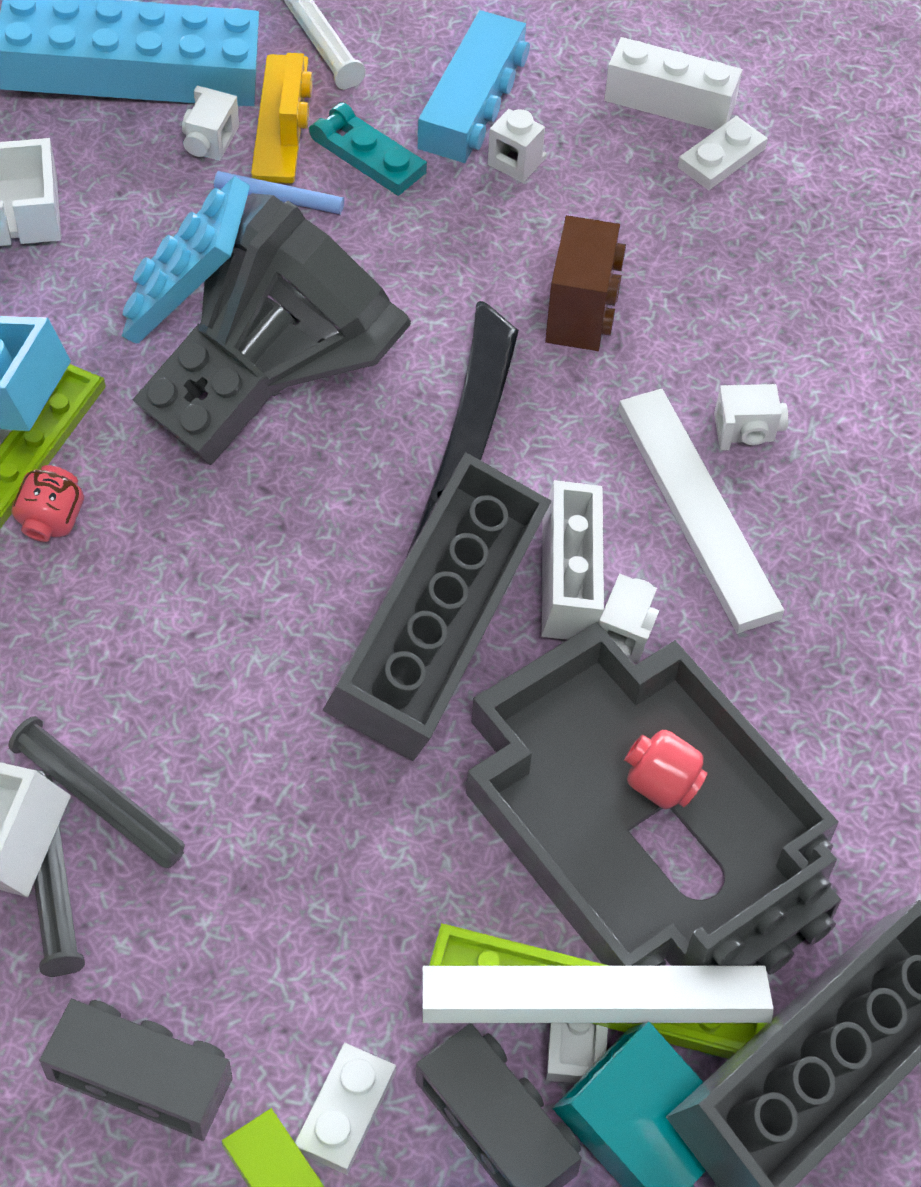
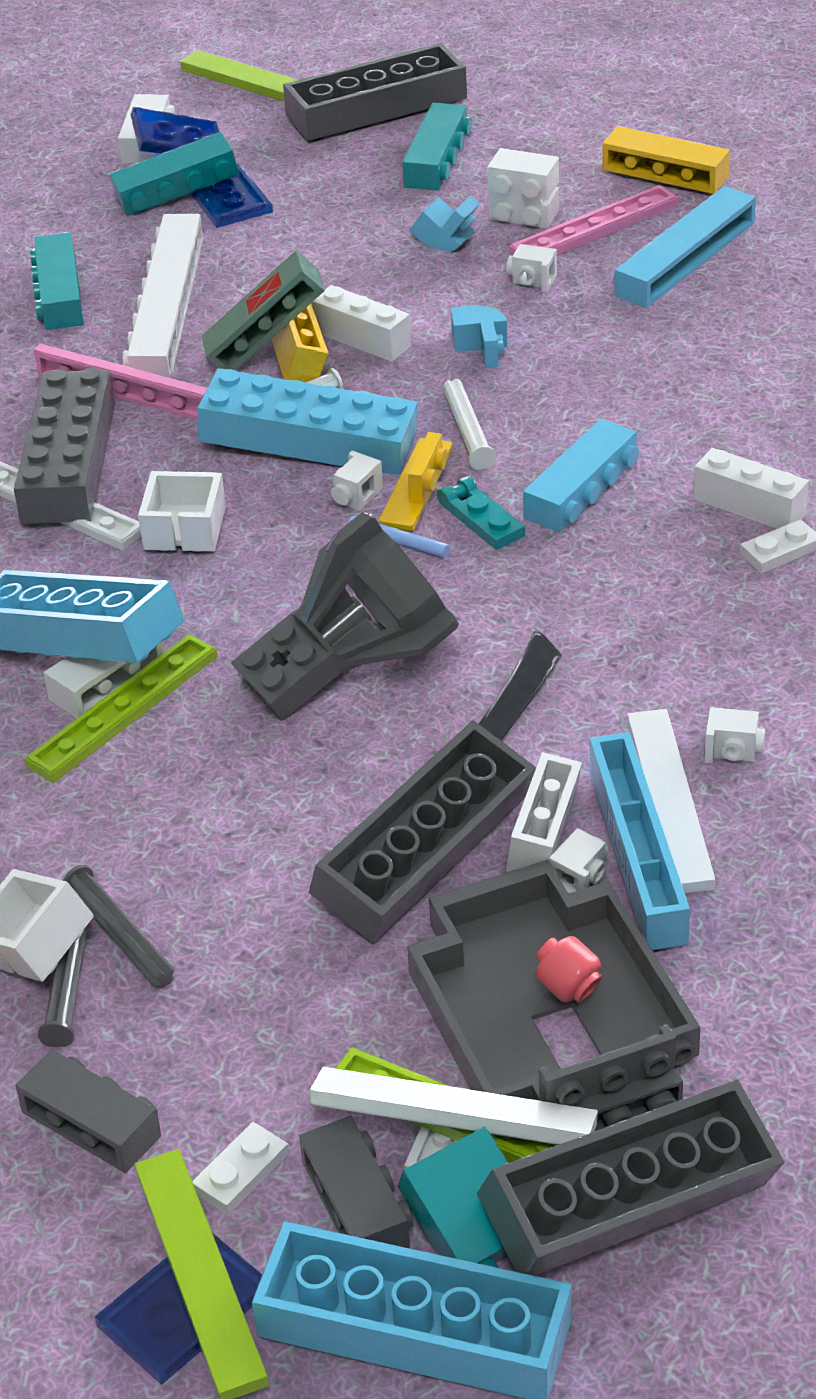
camera: 20 degrees right, 15 degrees down
coral head [11,465,84,542] -> none
medium azure plate [122,176,250,344] -> none
white brick [487,109,547,183] -> none
reddish brown brick [545,215,626,351] -> none
none -> medium azure brick [590,732,690,950]

